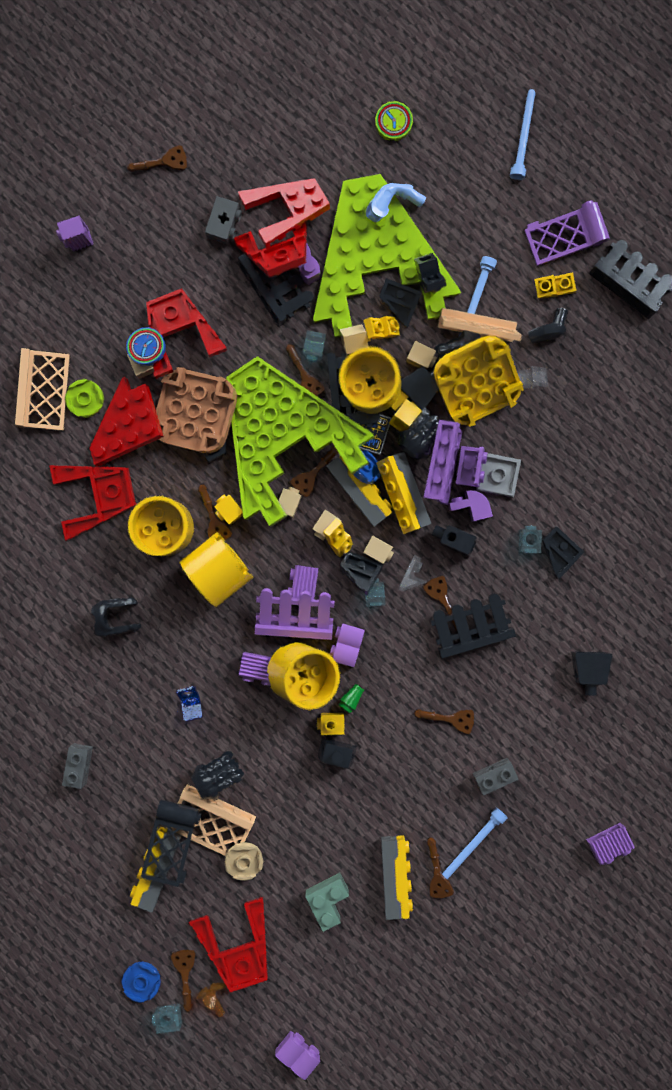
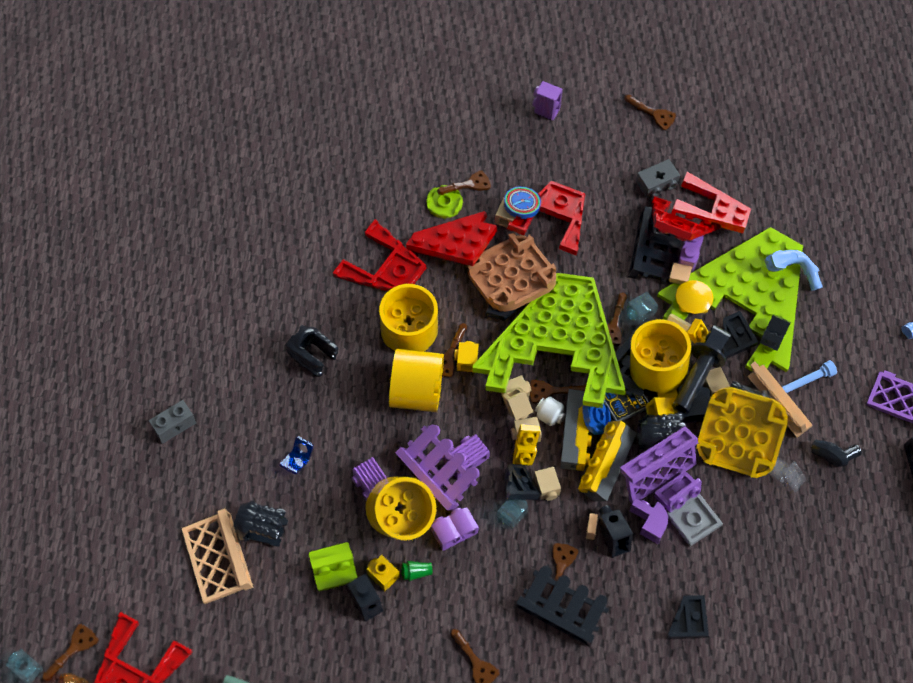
camera: 45 degrees right, 25 degrees down
light nougat fence [15,348,70,431] -> none
blue tile [122,962,161,1002] -> none
piece [130,827,182,912] -> none
black piece [140,800,202,887] -> none
tan tile [225,842,263,881] -> none
tile [375,101,413,141] -> none
clear slope [397,555,427,591] -> none
clear light blue brick [518,526,542,553] -> none
yellow slope [534,272,576,299] -> none
none -> lime bracket [309,542,357,591]
none -> reddish brown piece [437,170,491,195]
none -> tan brick [502,387,533,420]
none -> white head [535,397,566,426]
none -> light nougat tile [586,513,598,540]
none -> light nougat tile [669,263,692,284]
none -> black piece [672,325,731,414]
none -> yellow dish [676,280,714,314]

